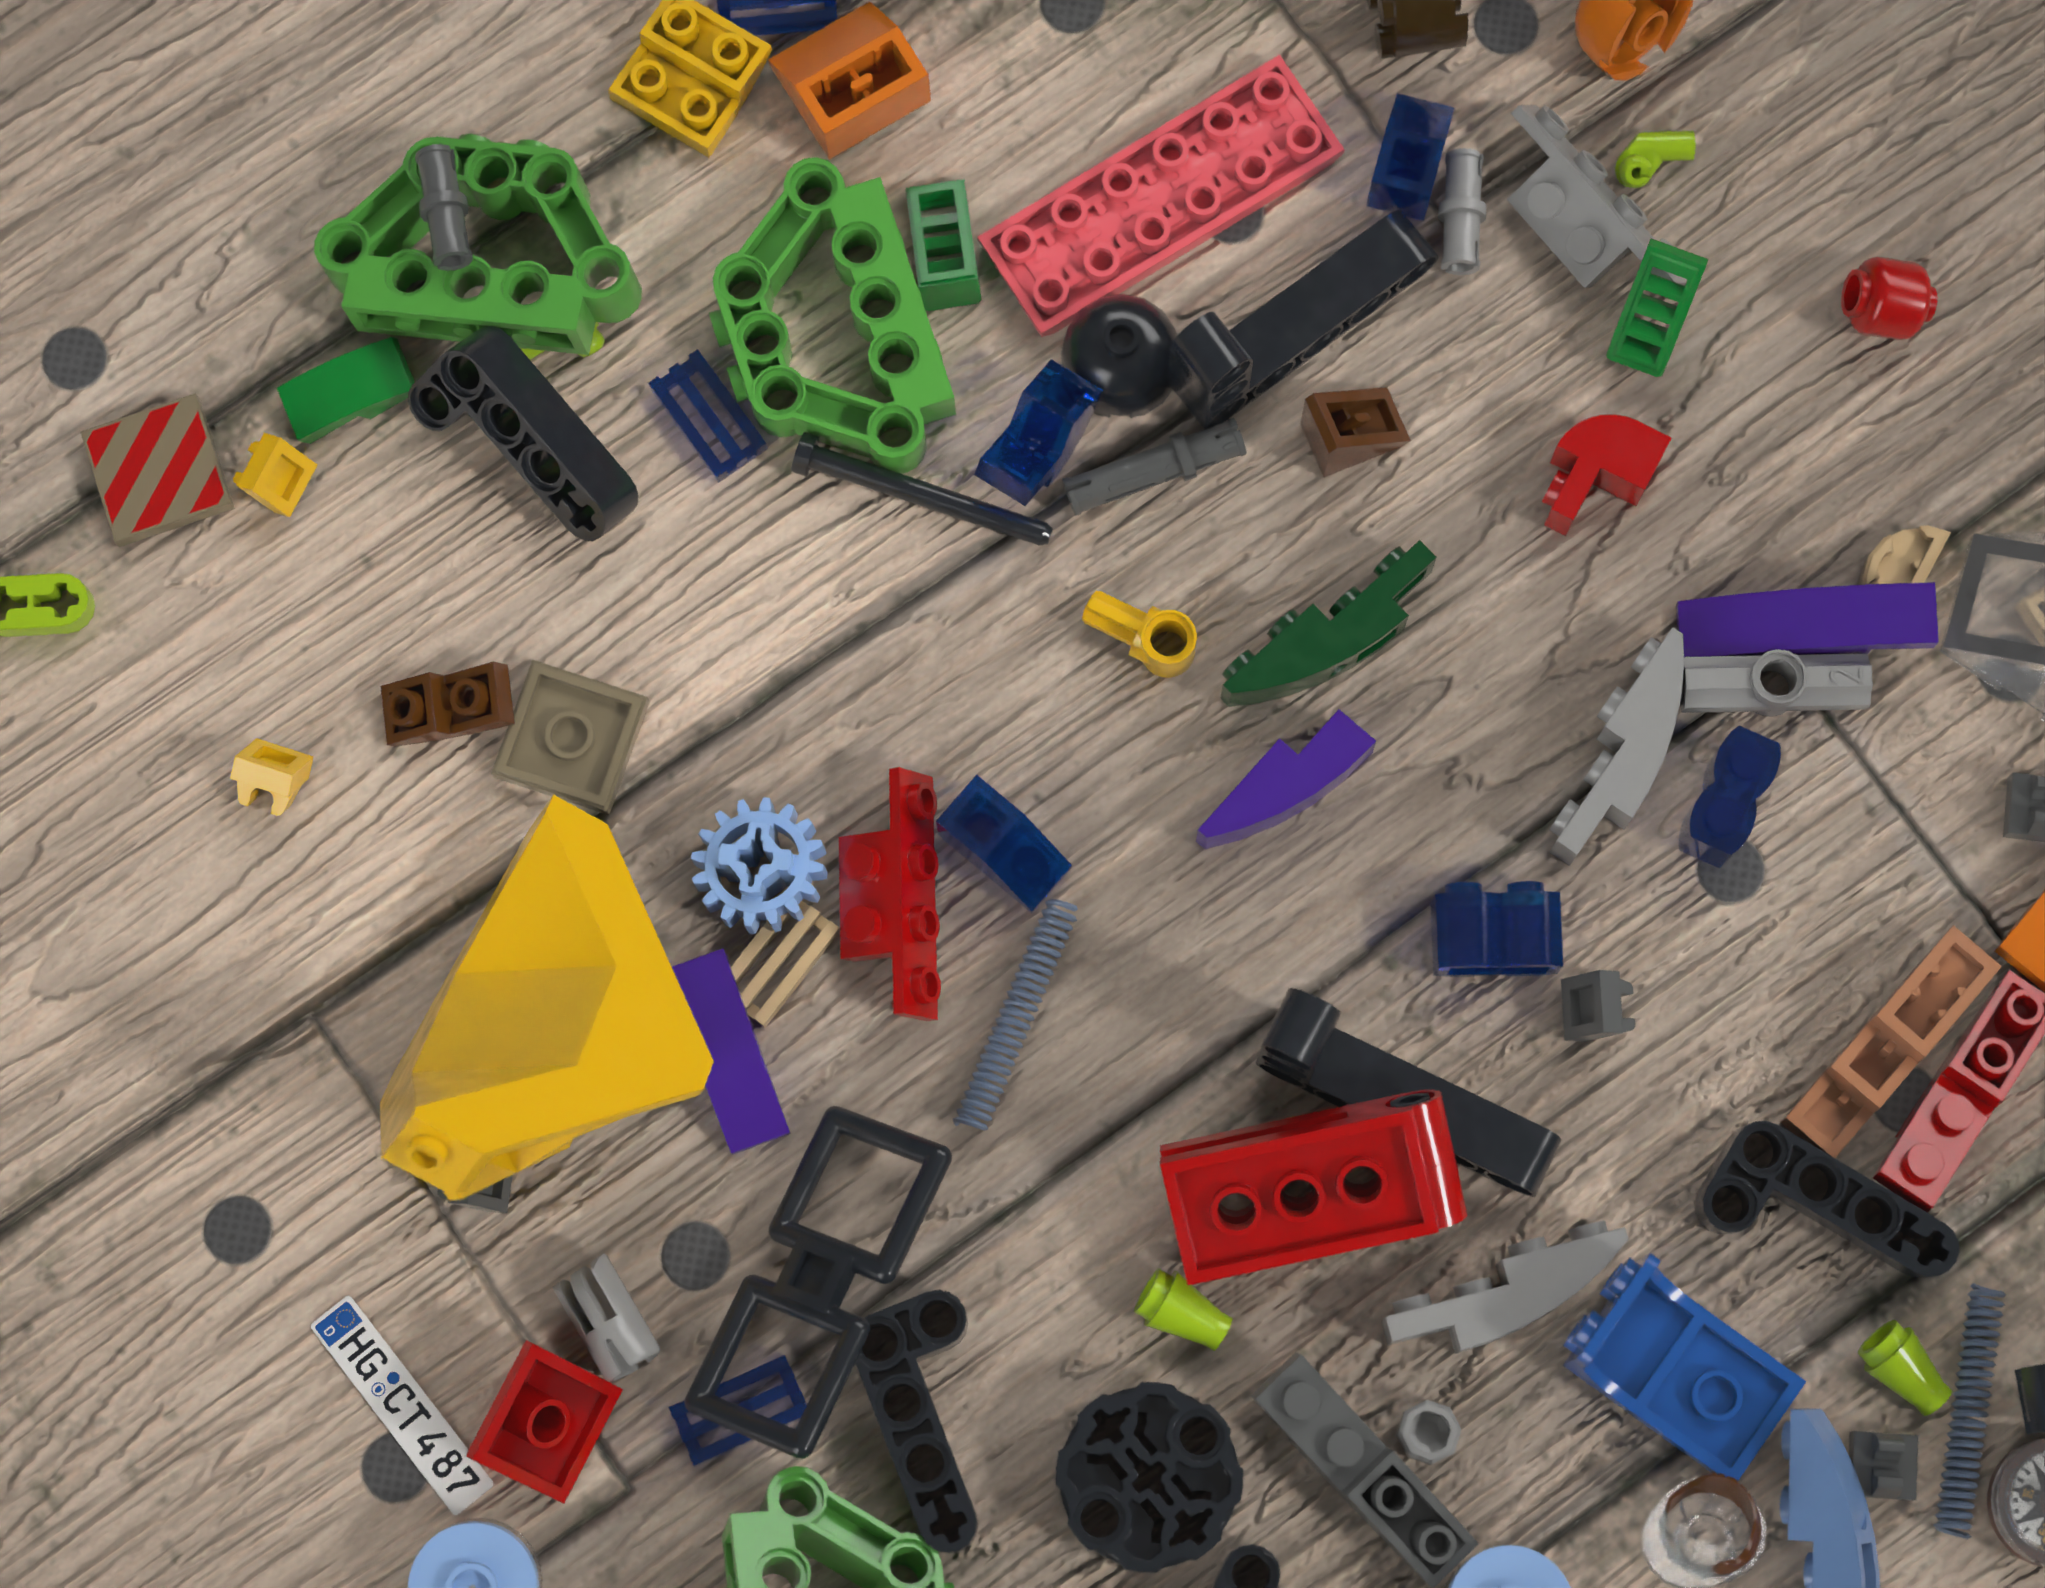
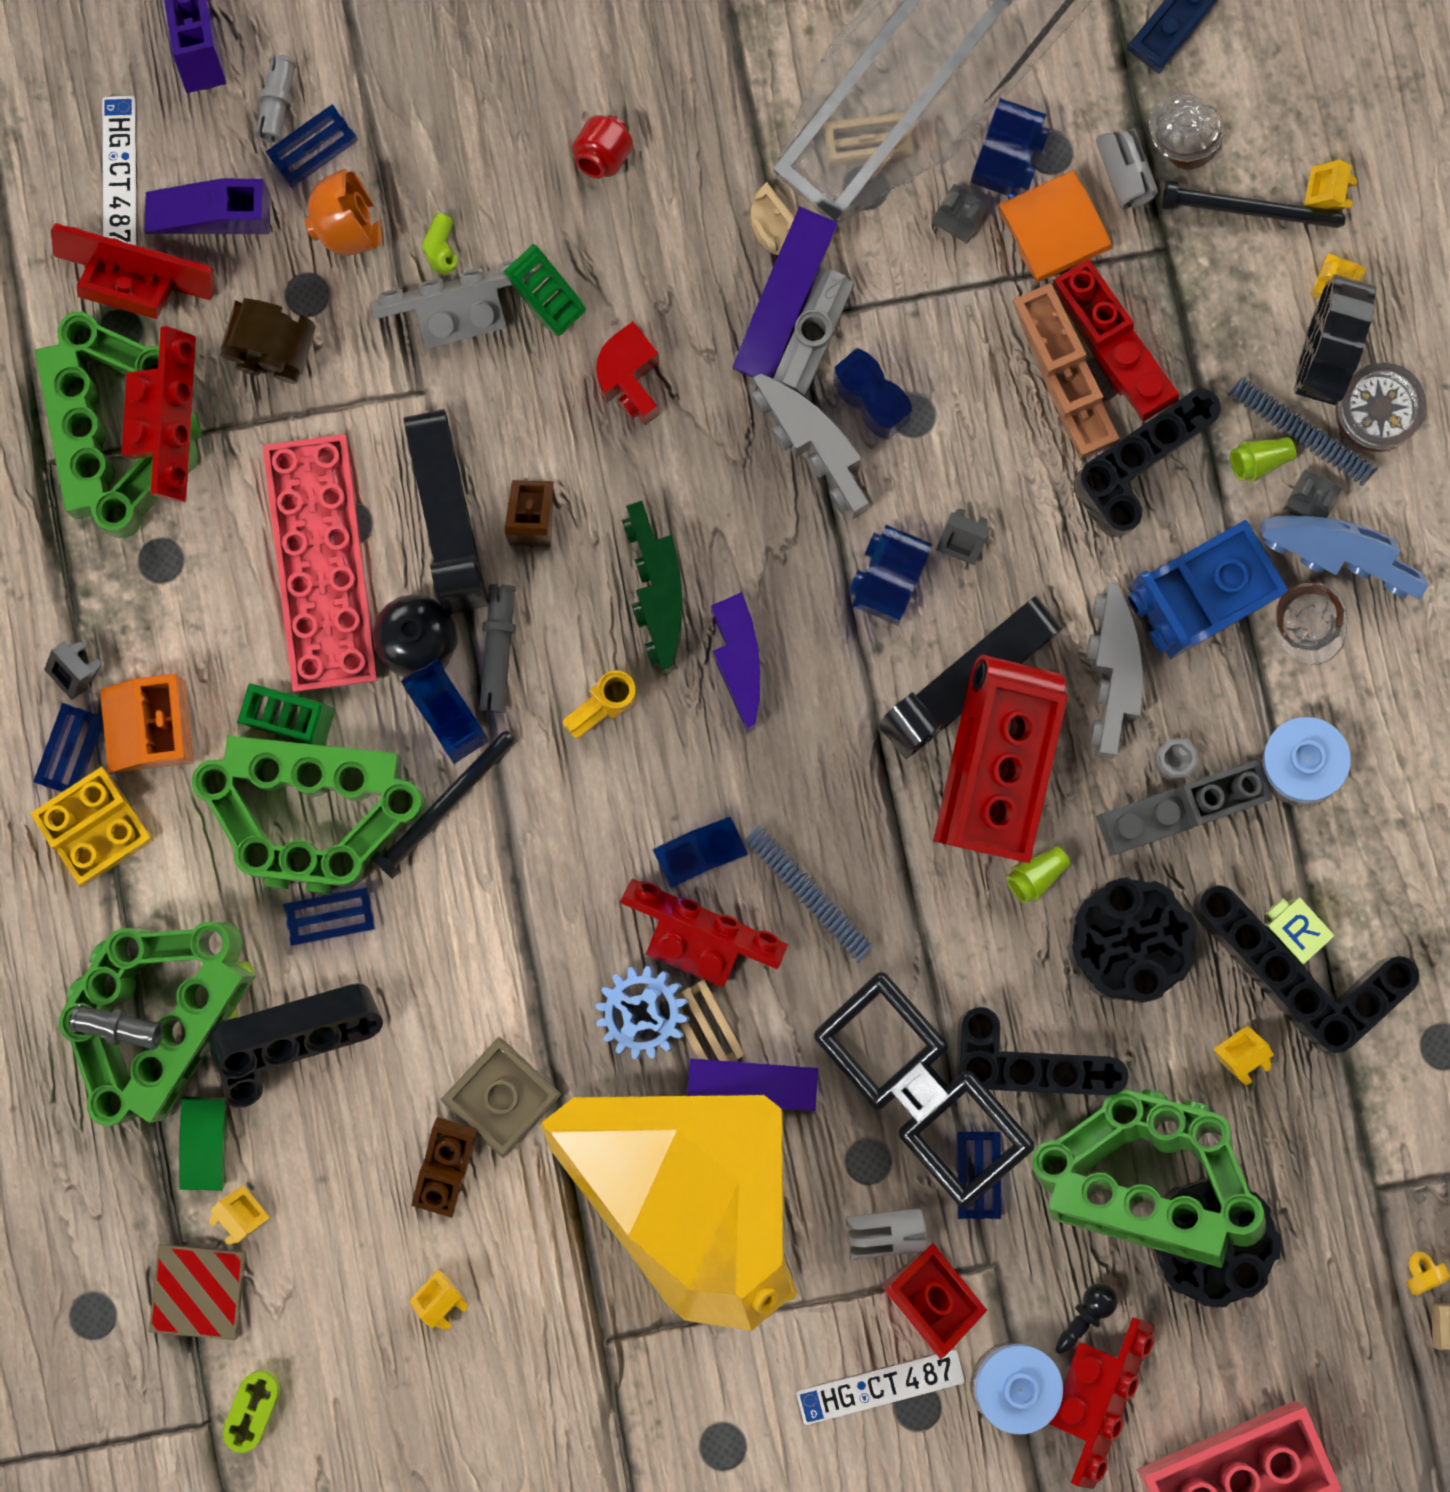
camera: 70 degrees left, 5 degrees up
clear blue slope [1366,93,1455,221] -> none
light grey pin [1438,148,1487,275] -> none

